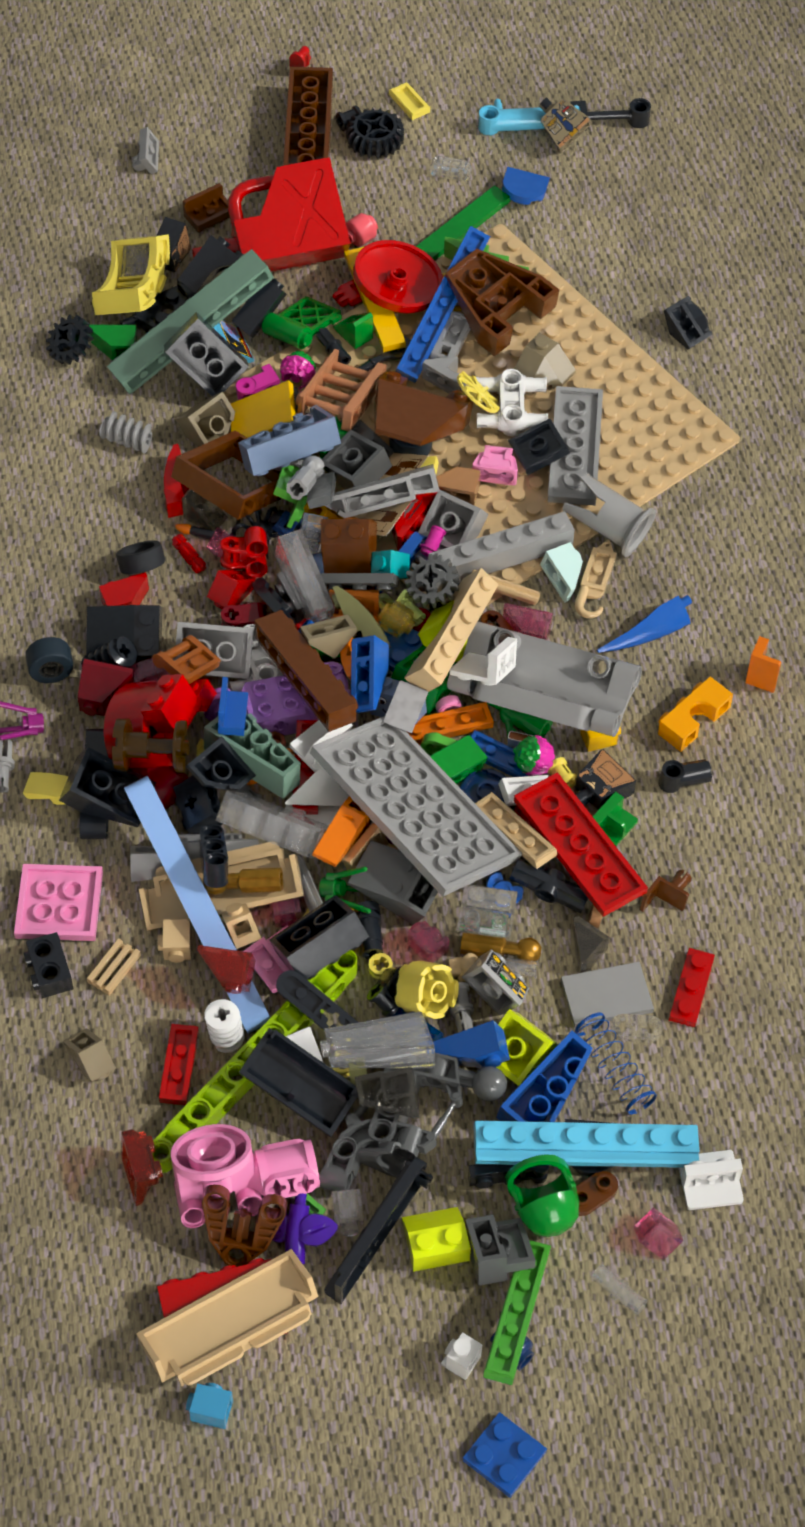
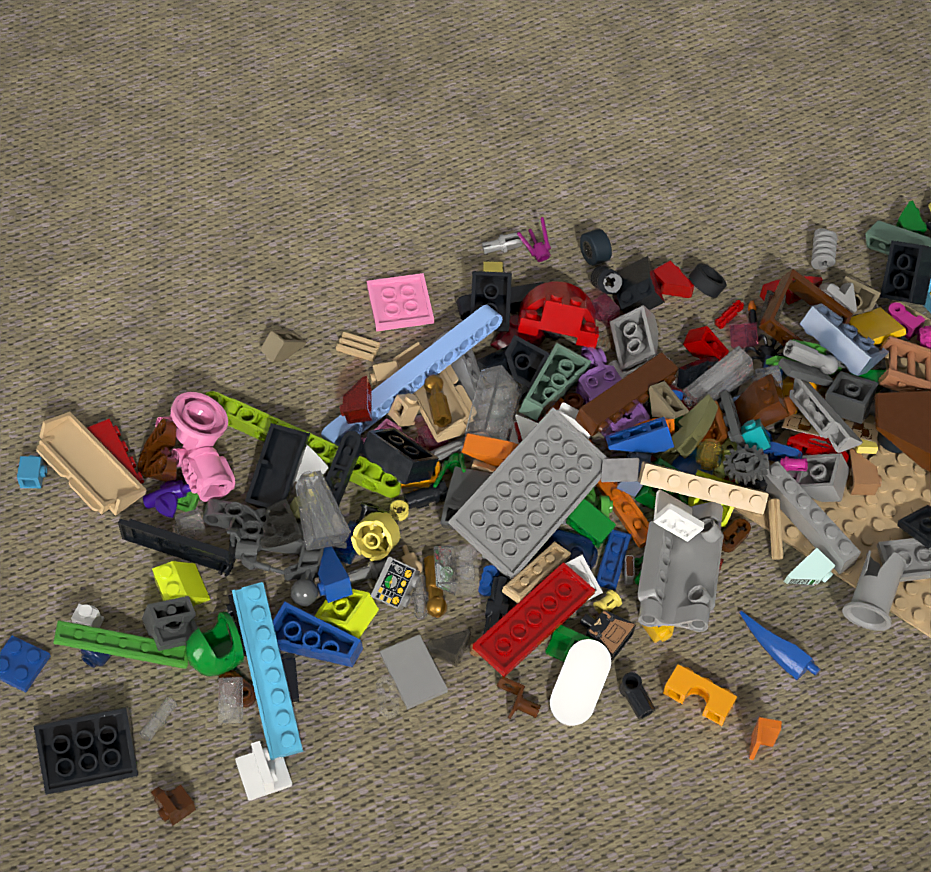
camera: 75 degrees right, 0 degrees up
black brick [23,932,74,999] -> none
black gear [46,314,94,365] -> none
dark red slope [77,659,135,716] -> none
dark brown piece [112,718,190,773] -> none
clear red slope [121,1129,163,1206] -> none
dark orange plate [152,635,221,684] -> none
red plate [159,1024,199,1105] -> none
black beam [200,824,228,888] -> none
white piece [204,999,245,1053] -> none
blue panel [218,677,248,736] -> none
red piece [220,526,268,578] -> none
dark red piece [221,602,267,627] -> none
clear pink brick [408,920,449,963] -> none
bright pink tile [435,695,462,713] -> none
bright pink piece [472,445,518,486] -> none
clear pink slope [503,603,553,640] -> none
piece [513,735,555,776] -> none
tan plate [575,539,617,619] -> none
blue piece [575,1012,657,1114] -> none
clear pink panel [633,1207,683,1259] -> none
red plate [669,948,715,1028] -> none
none -> black slope [34,706,138,795]
none -> reddish brown brick [151,785,196,826]
none -> clear plate [218,677,243,724]
none -> white tile [550,639,611,726]
none -> light grey slope [819,282,857,313]

